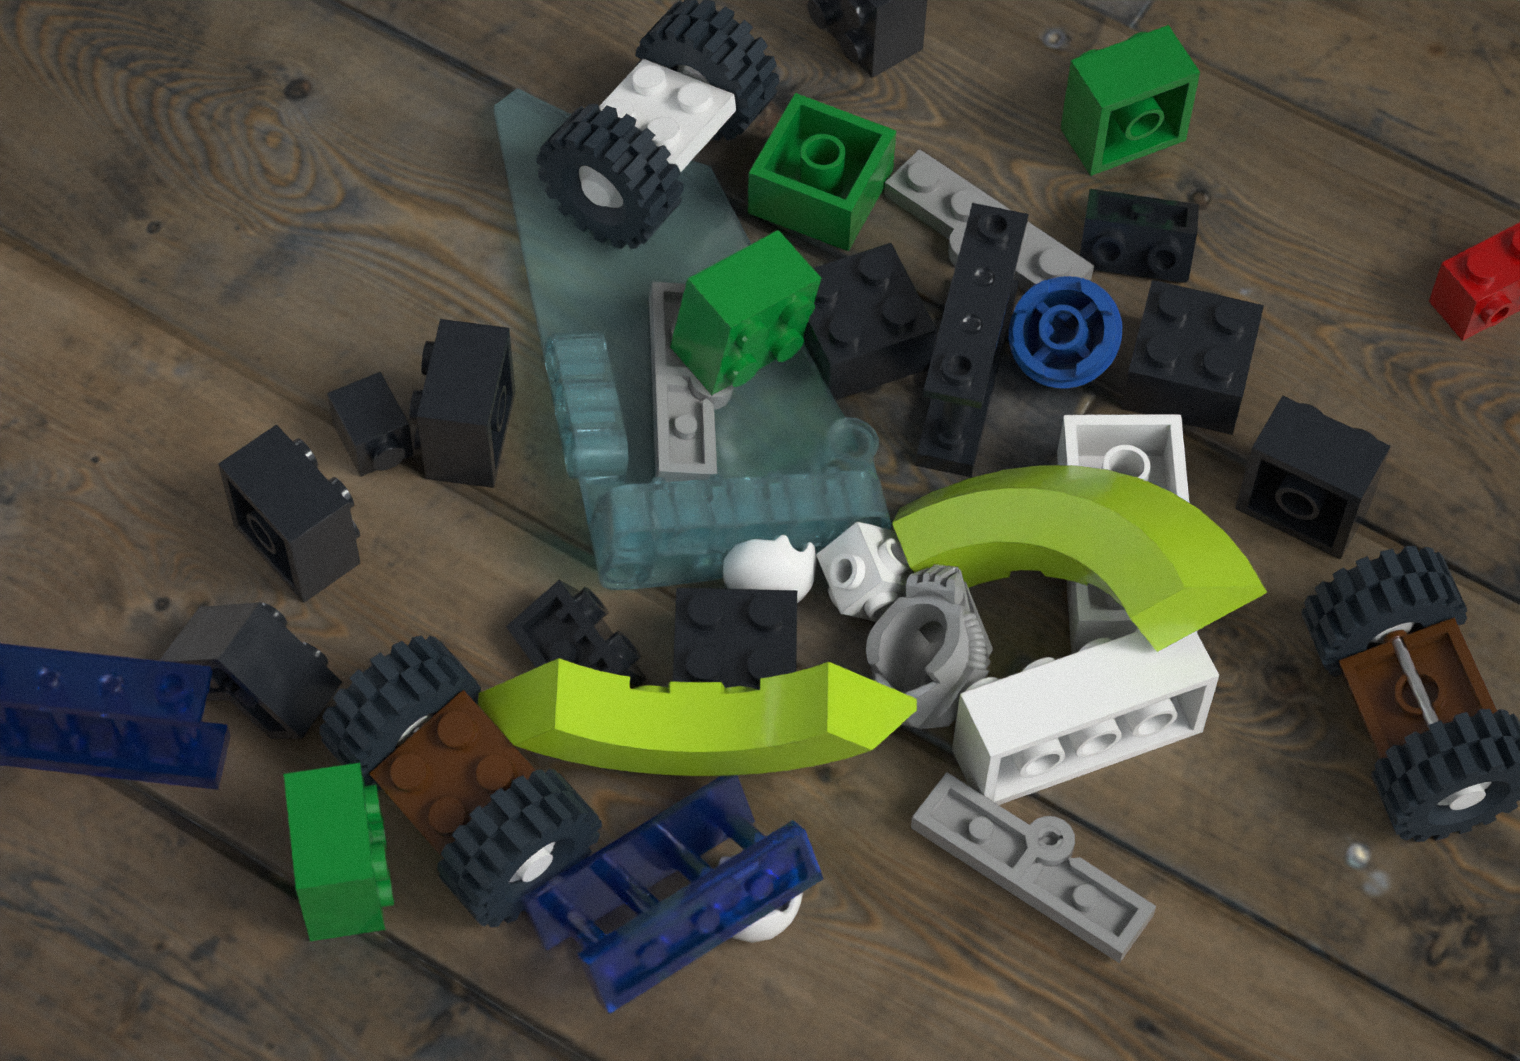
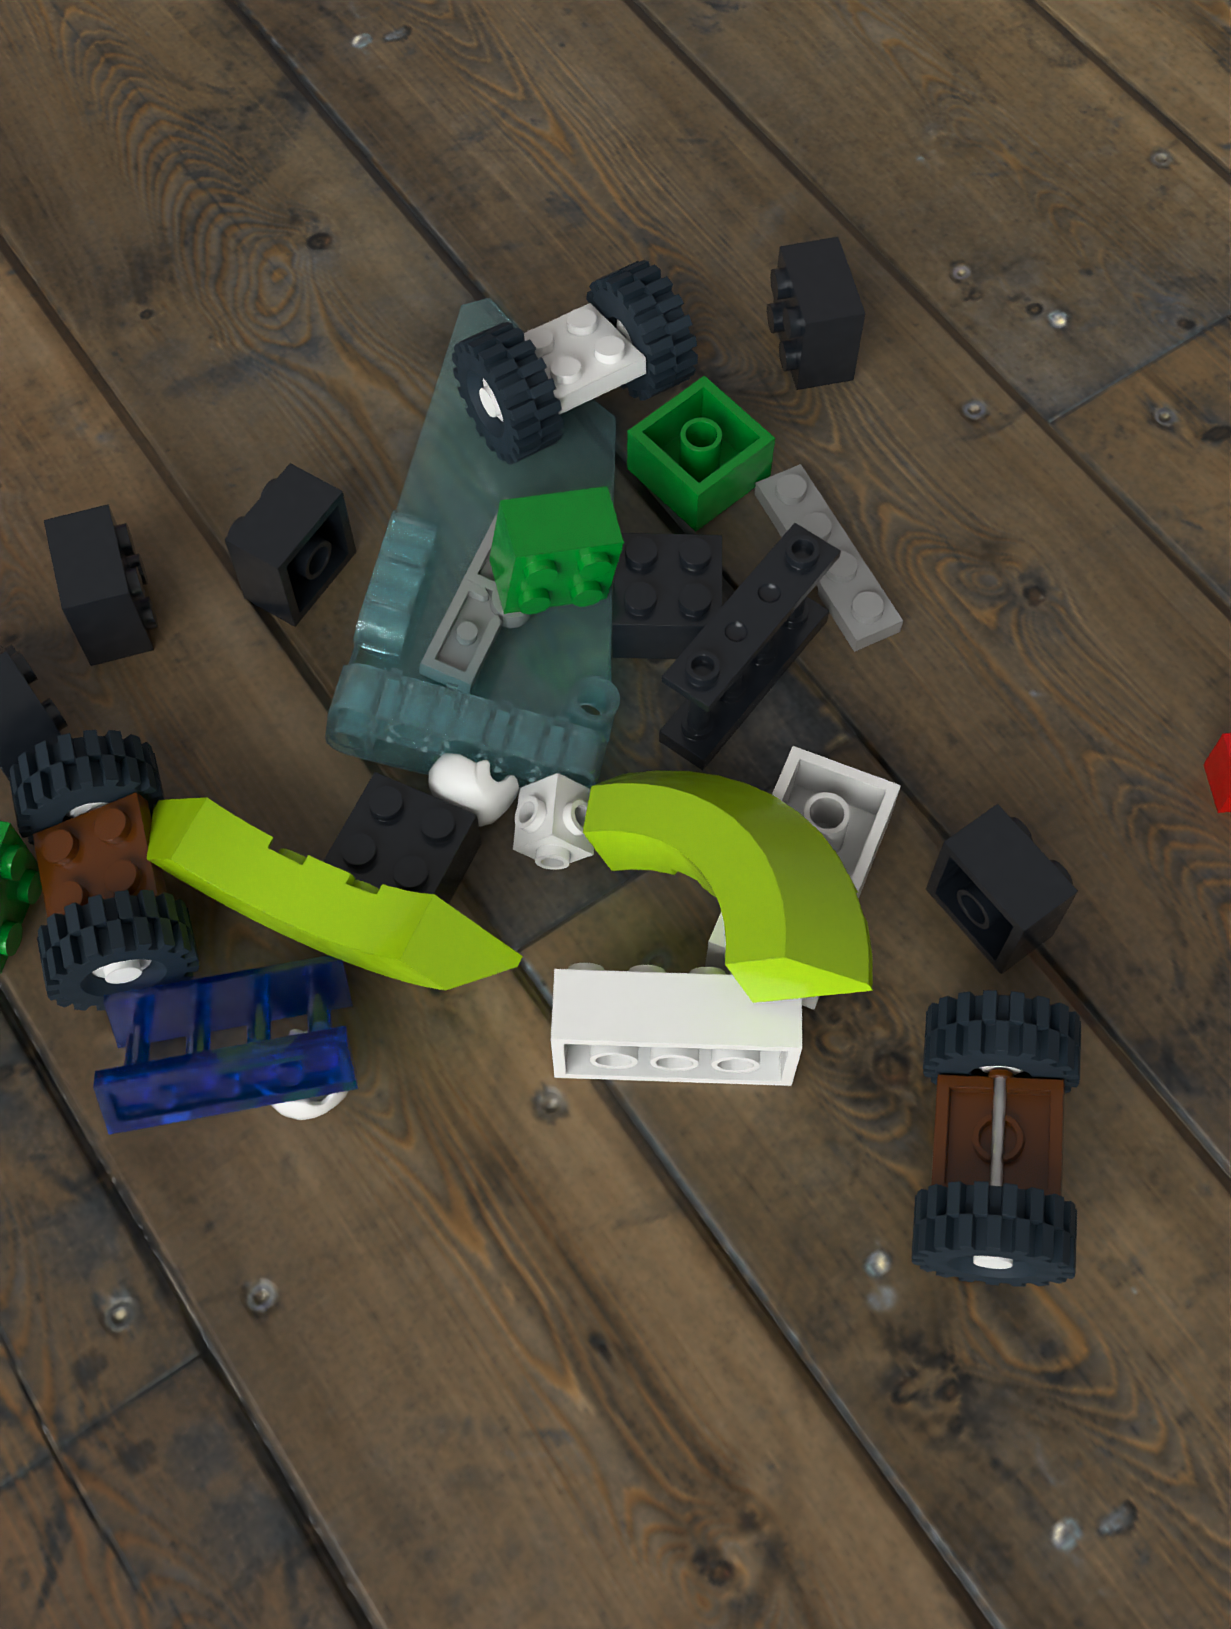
camera: 25 degrees right, 5 degrees up
black brick [327,371,414,477] -> none
black bracket [506,580,647,687] -> none
light grey helmet [866,564,993,729] -> none
light grey hinge [911,772,1156,963] -> none
blue cone [1009,276,1122,388] -> none
green brick [1060,25,1200,176] -> none
black bracket [1079,189,1199,283] -> none
black brick [1121,280,1264,435] -> none

